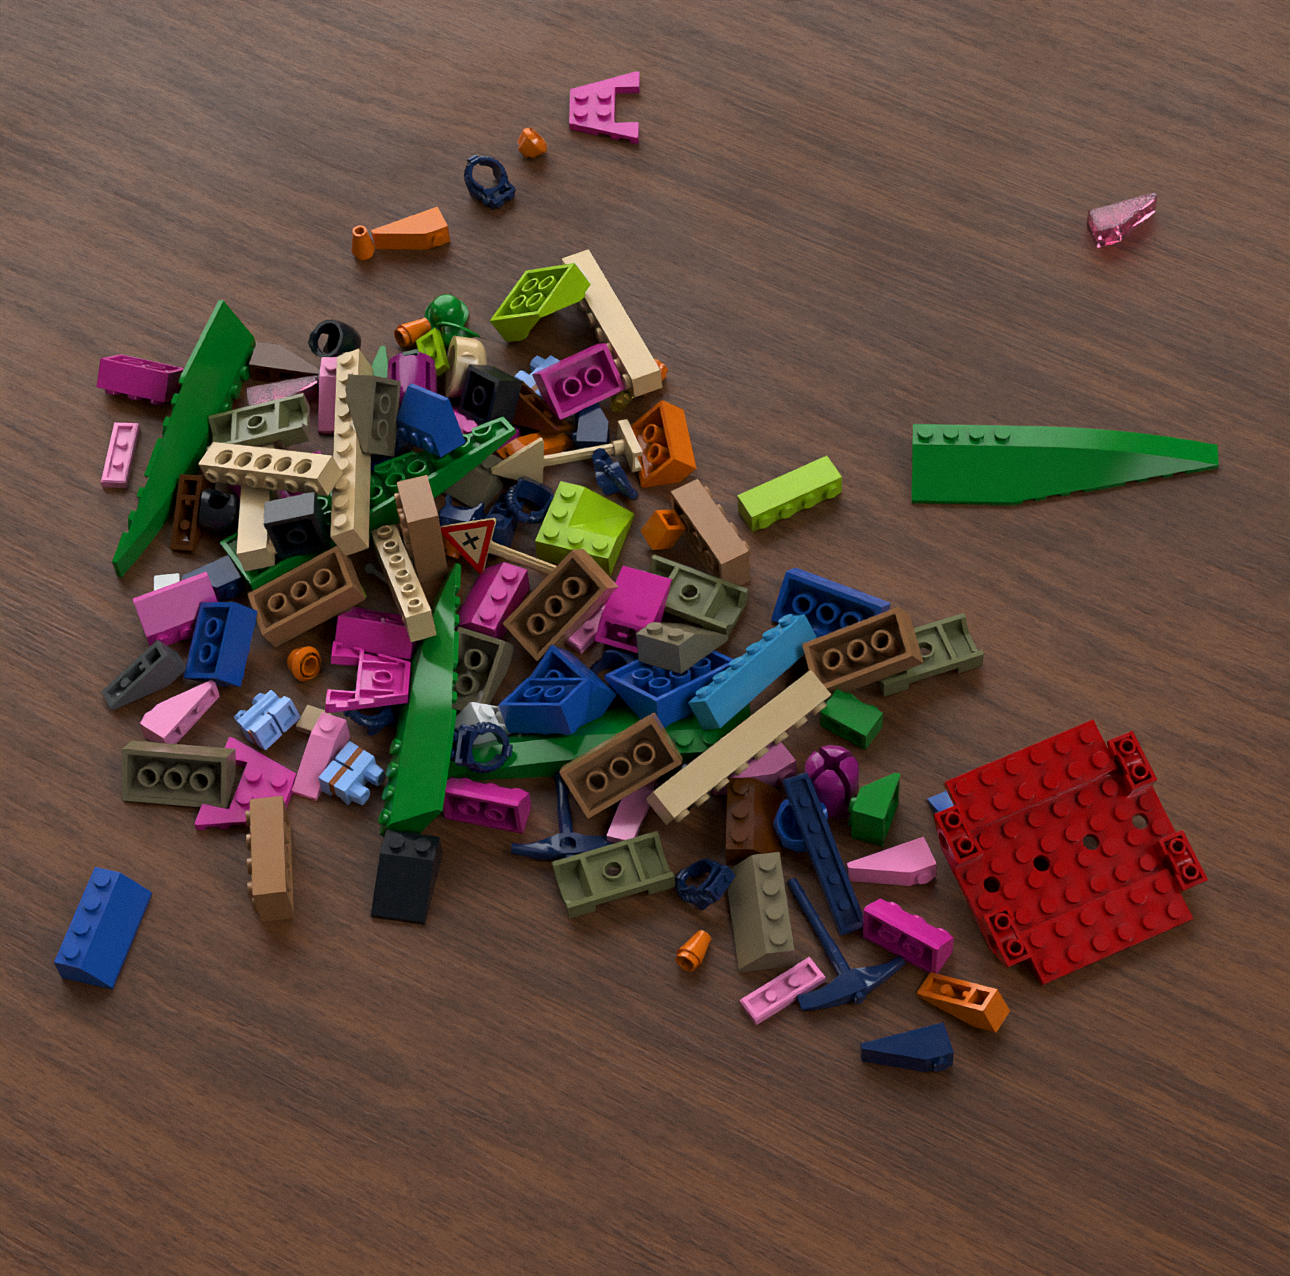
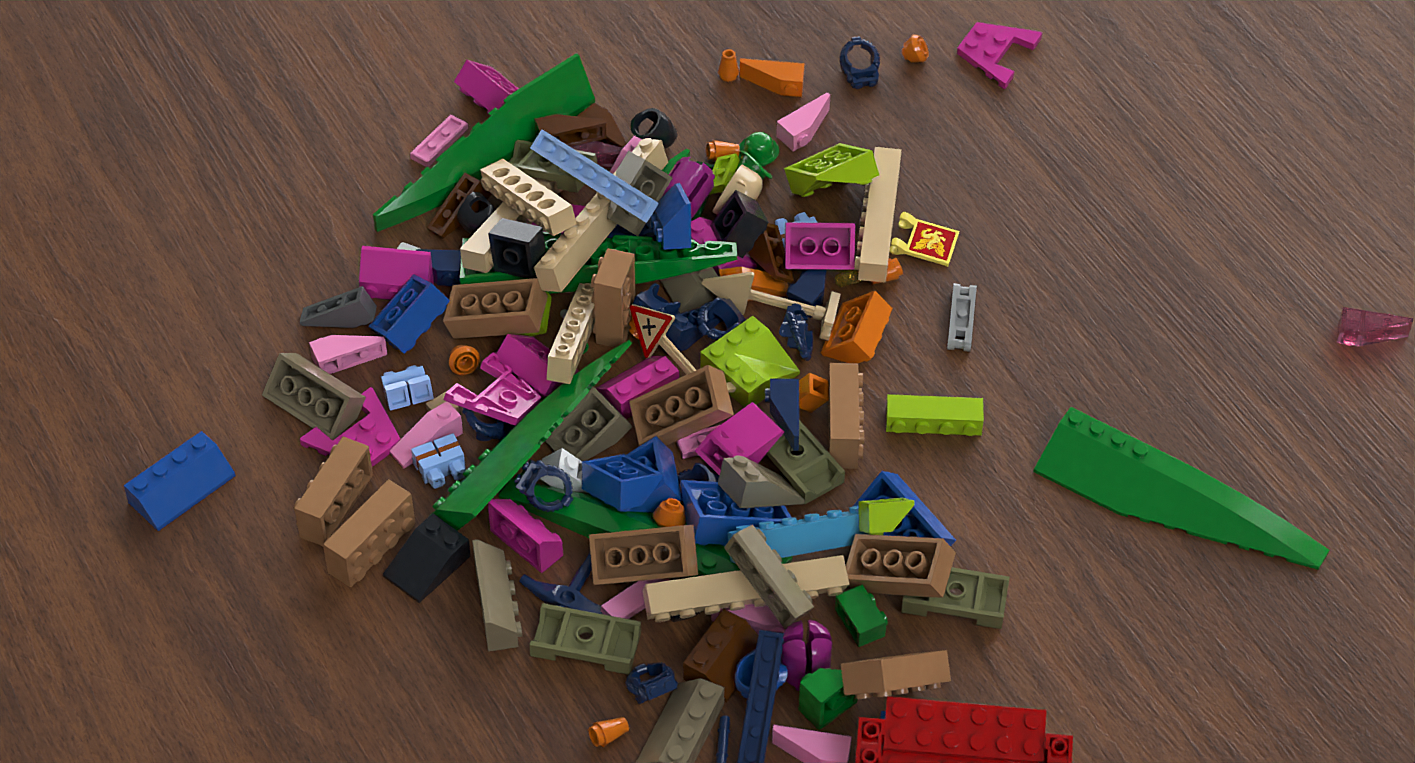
camera: 25 degrees right, 5 degrees down
none -> medium nougat brick [323,479,415,588]
none -> dark tan slope [472,540,522,651]
none -> light blue plate [530,130,659,223]
none -> reddish brown slope [535,114,607,147]
none -> orange cone [653,498,686,527]
none -> dark tan slope [724,525,814,629]
none -> dark blue slope [765,379,799,451]
none -> bright pink slope [776,92,830,151]
none -> medium nougat brick [841,650,951,699]
none -> lime slope [858,498,914,535]
none -> flag [890,212,959,266]
none -> light grey plate [947,283,977,352]

